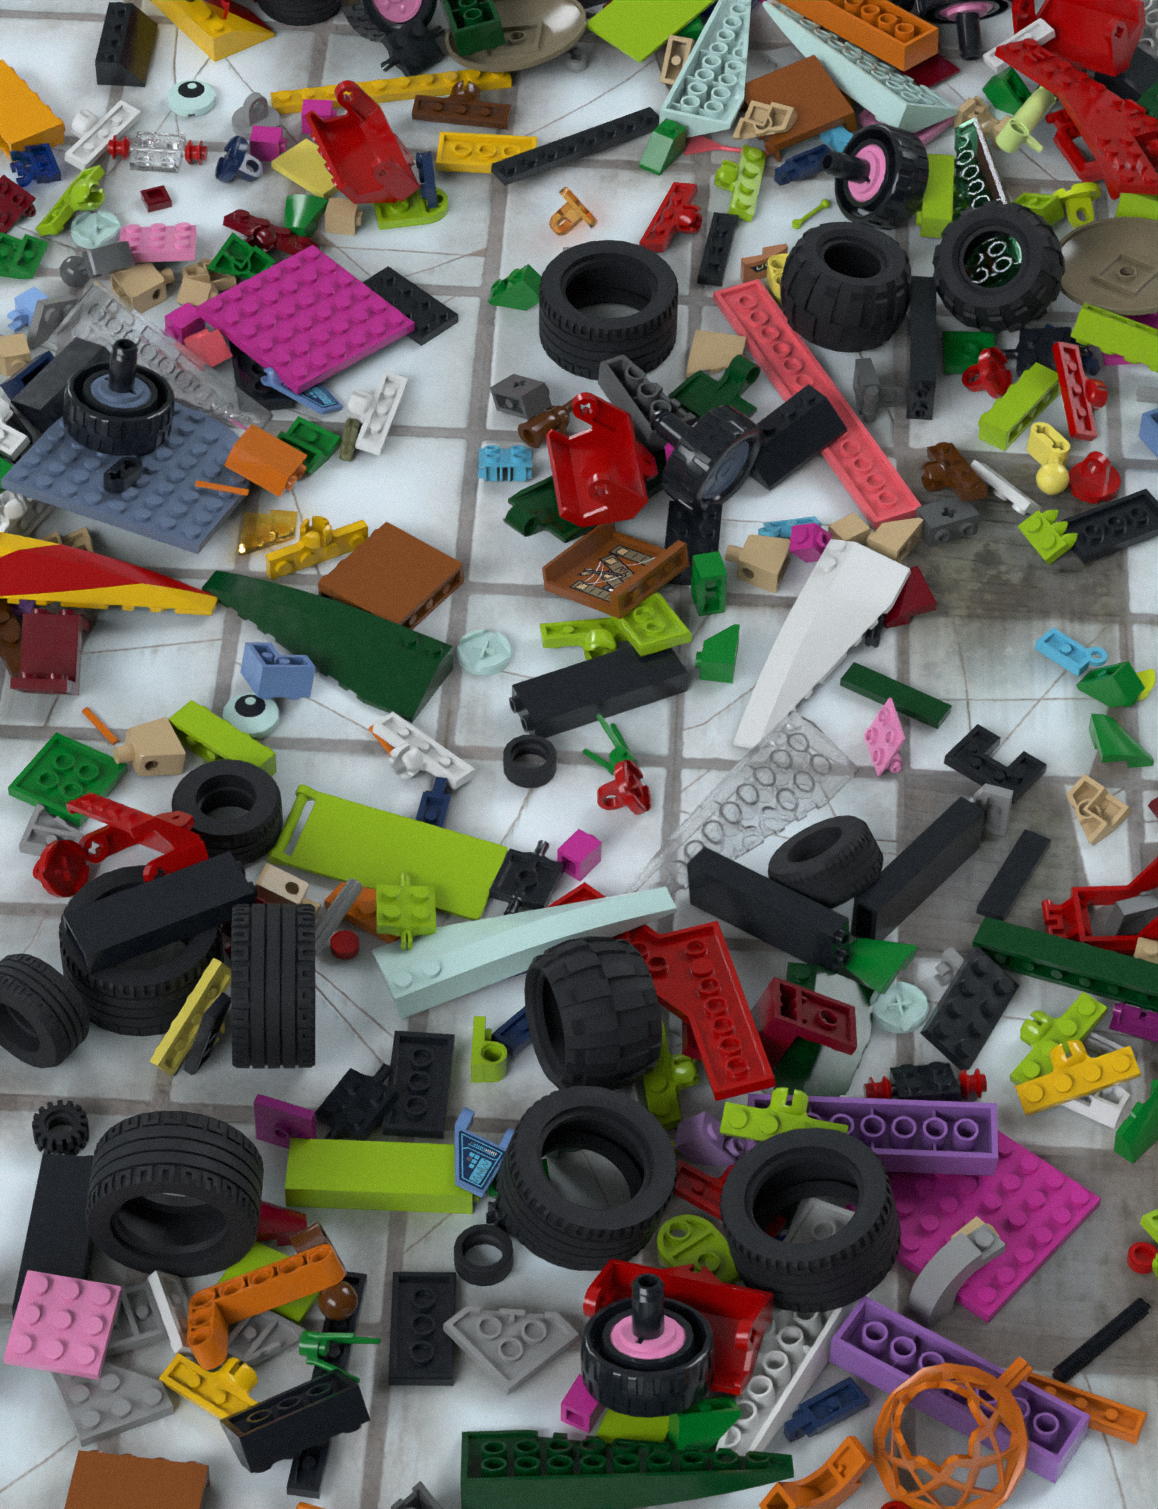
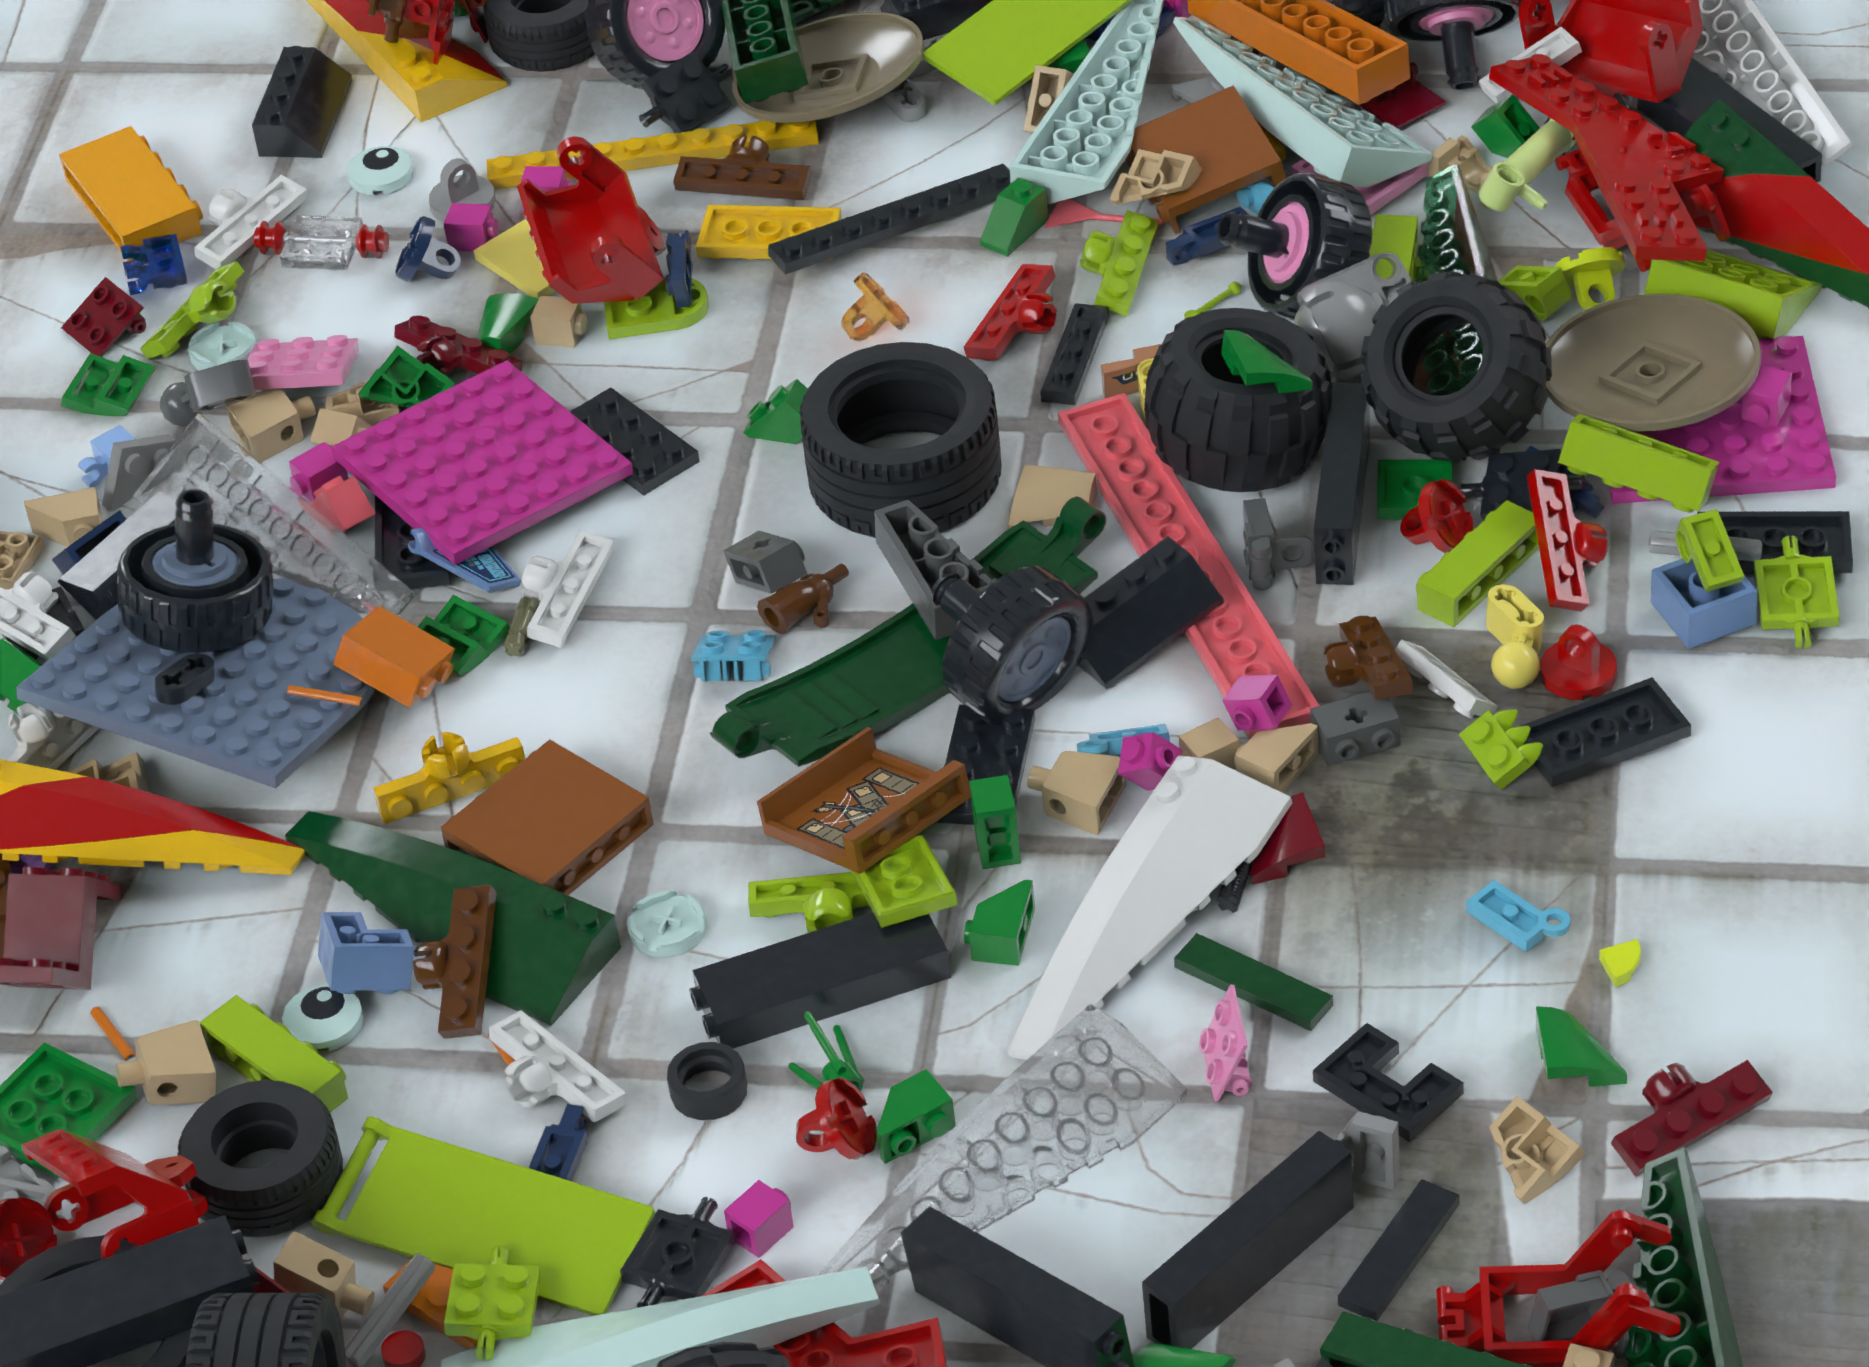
camera: 10 degrees right, 5 degrees down
dark red tile [140,185,172,213] -> none
clear yellow slope [238,509,298,556] -> none
red piece [545,392,658,528] -> none
black tyre [768,815,884,909] -> none
green slope [1076,661,1145,708] -> none
none -> reddish brown plate [413,885,497,1039]
none -> green slope [877,1069,956,1164]
none -> green slope [1221,330,1313,393]
none -> dark pink brick [1222,674,1292,731]
none -> light grey piece [1294,252,1412,382]

